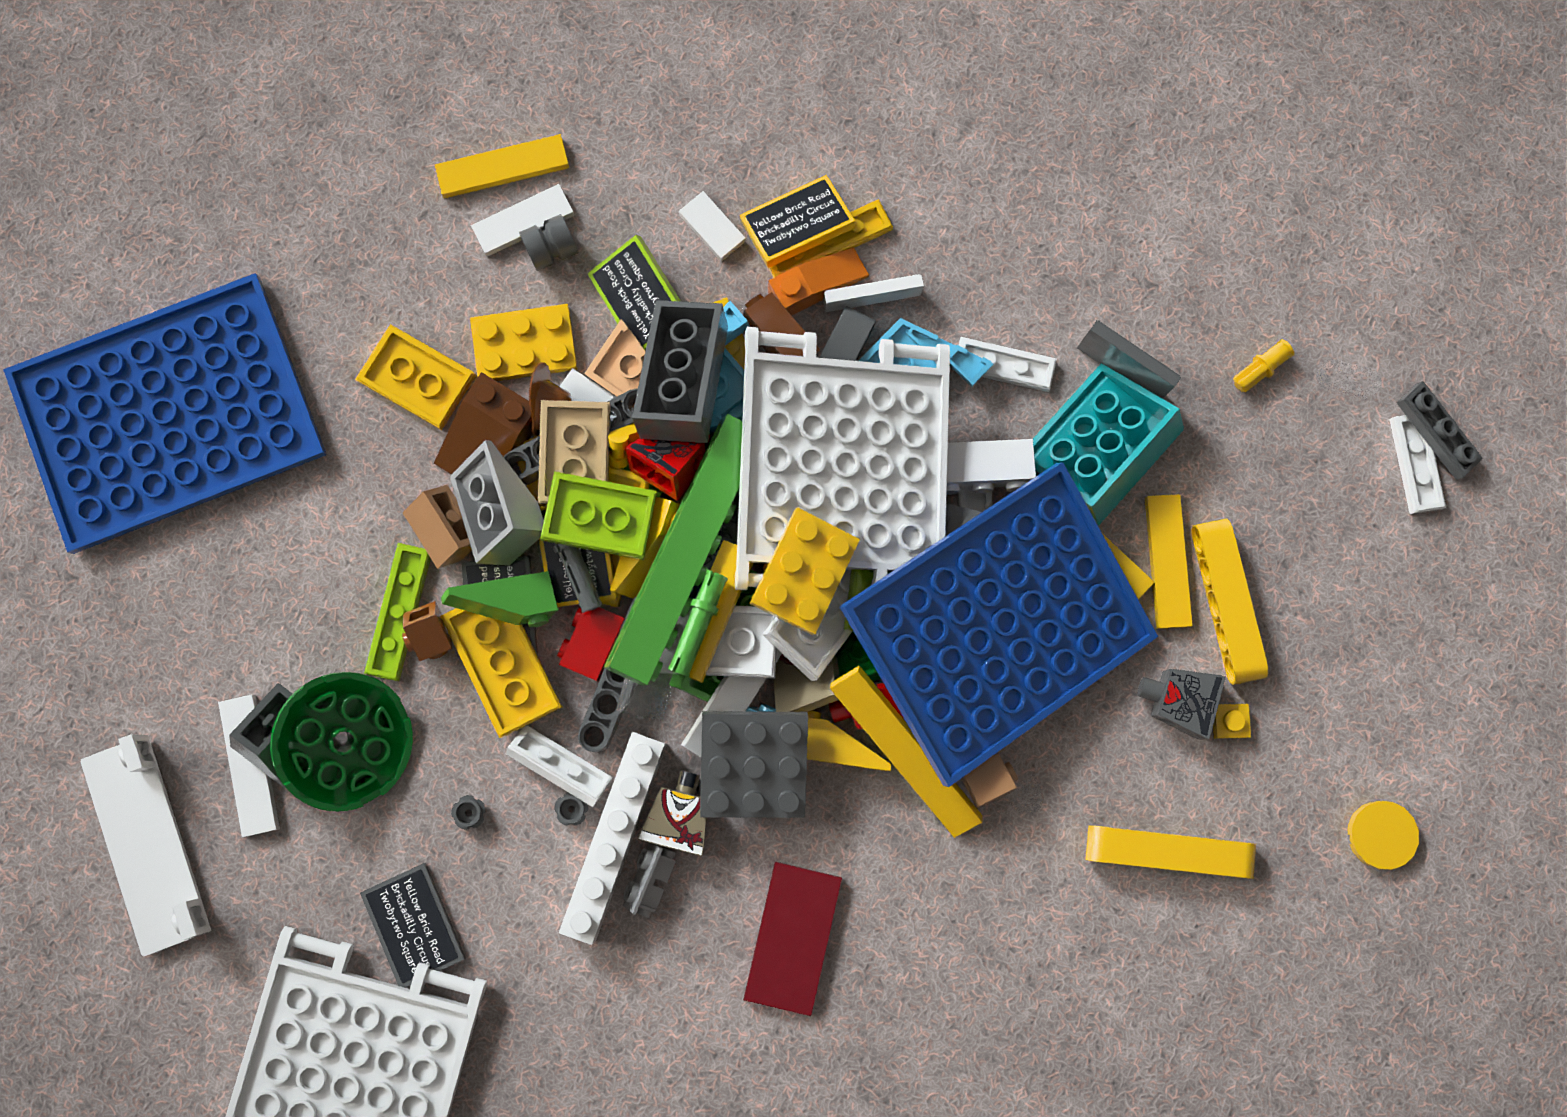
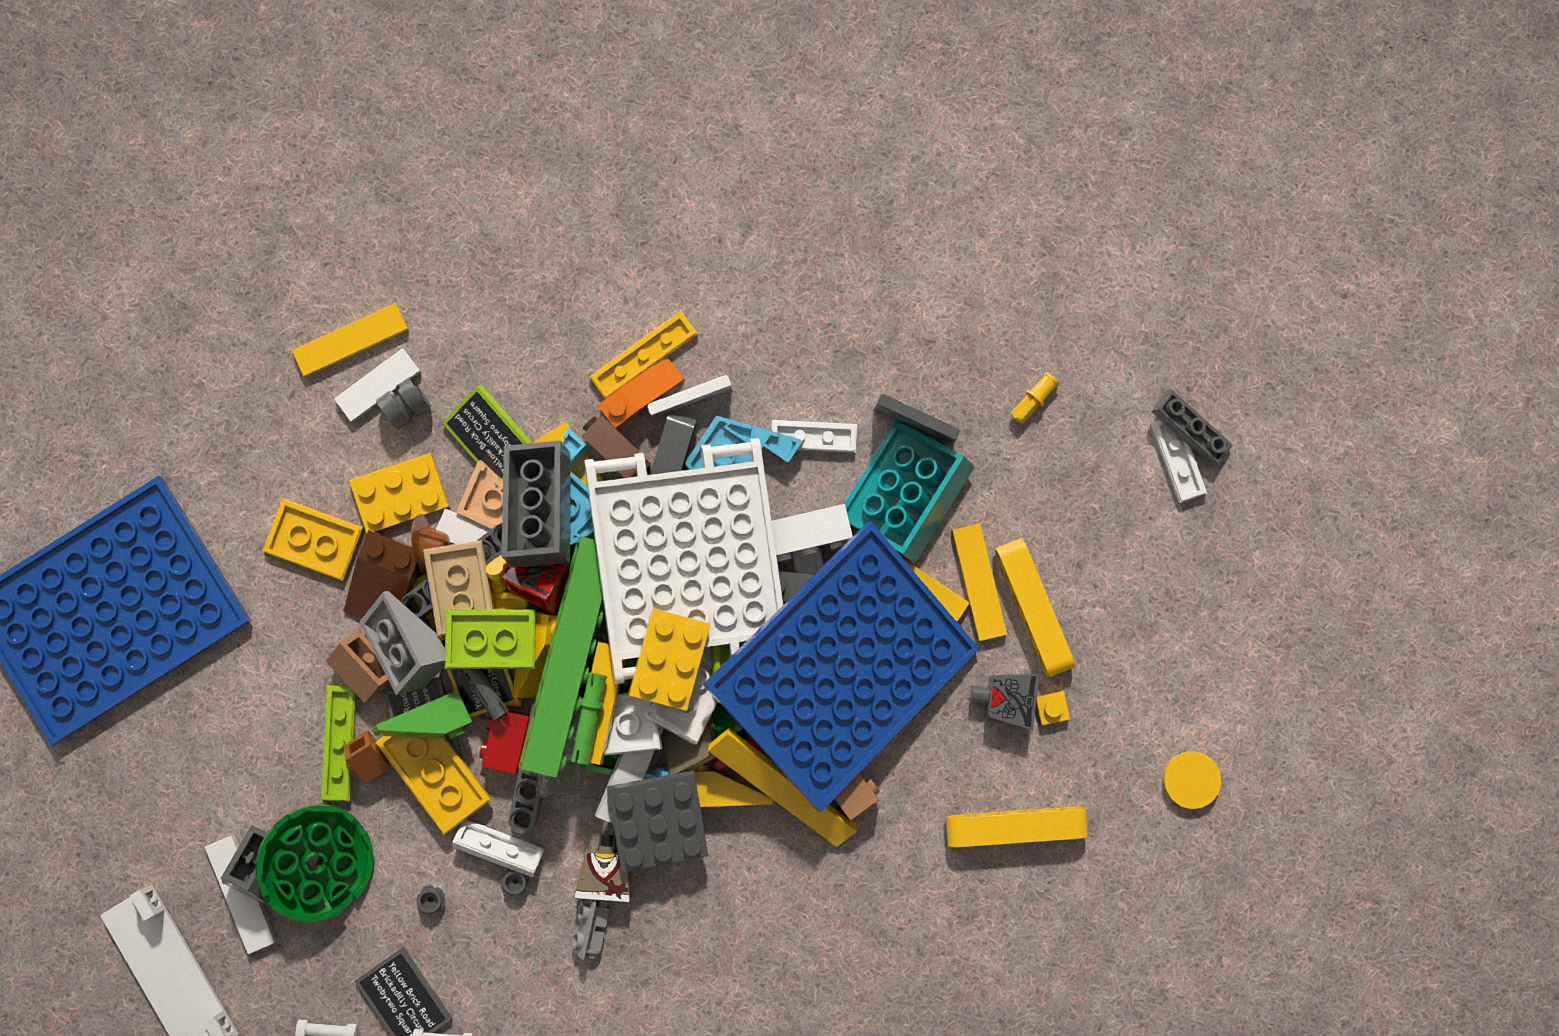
camera: 10 degrees left, 5 degrees up
white brick [559,732,667,945] -> none
white tile [679,191,746,262] -> none
black tile [740,175,856,268] -> none
dark red tile [743,861,842,1016] -> none

